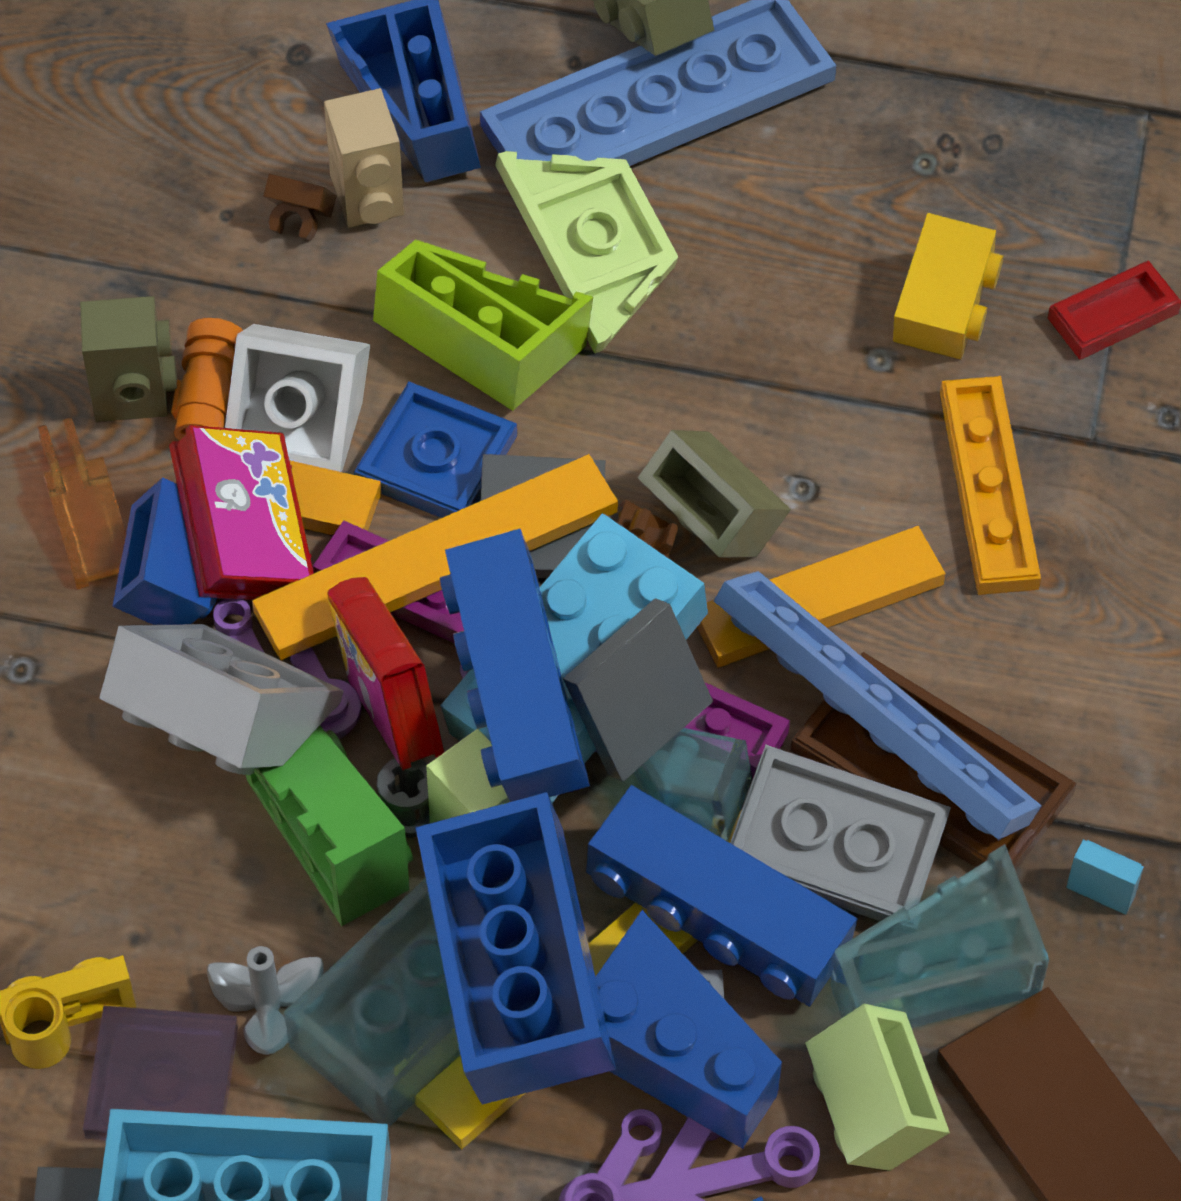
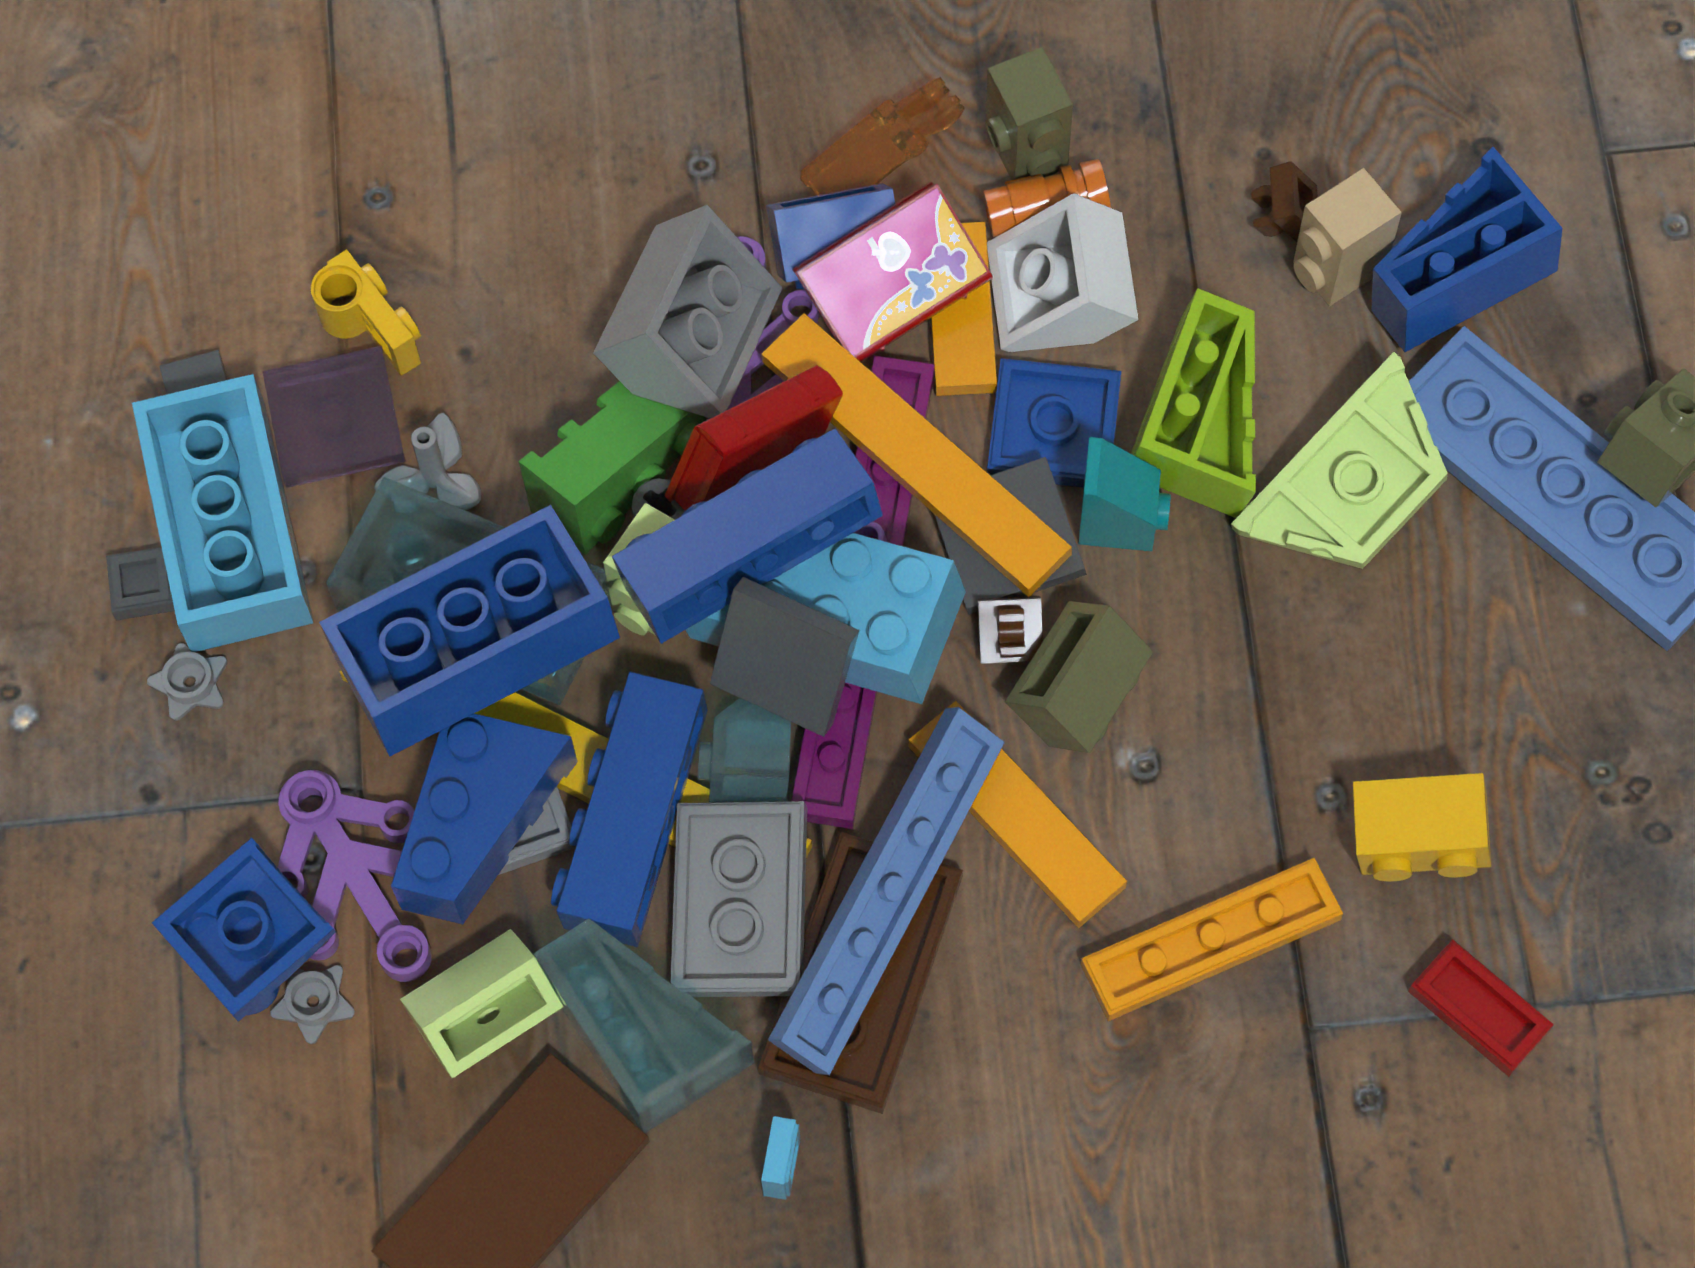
camera: 75 degrees right, 10 degrees up
none -> teal slope [1078,437,1171,551]

